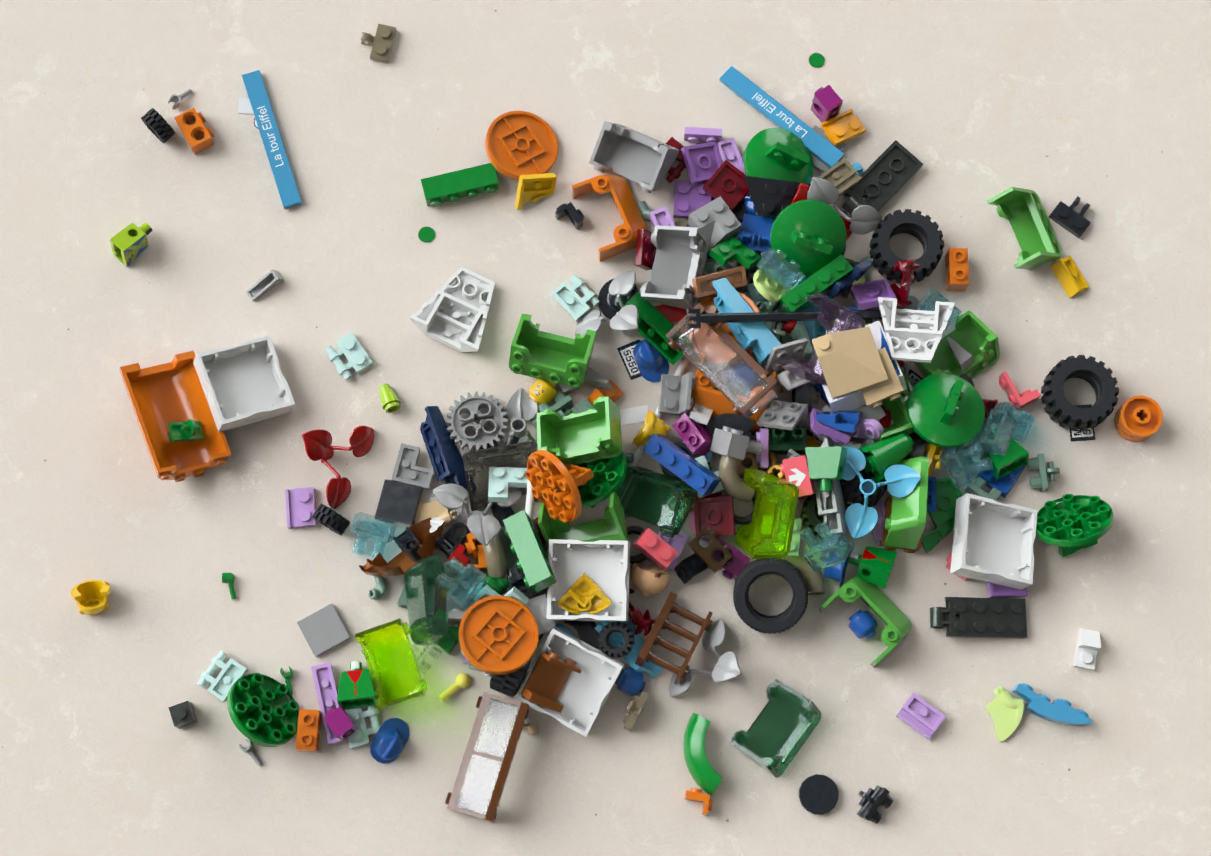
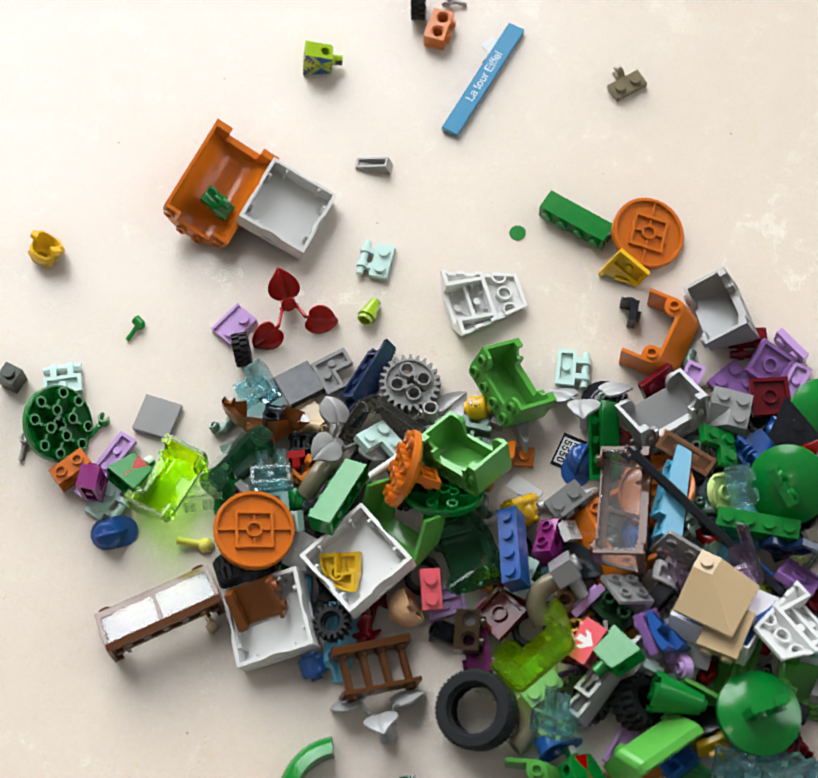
camera: 55 degrees right, 10 degrees down
dark tan plate [622,691,649,732] -> none
medium azure plant [842,447,921,538] -> none

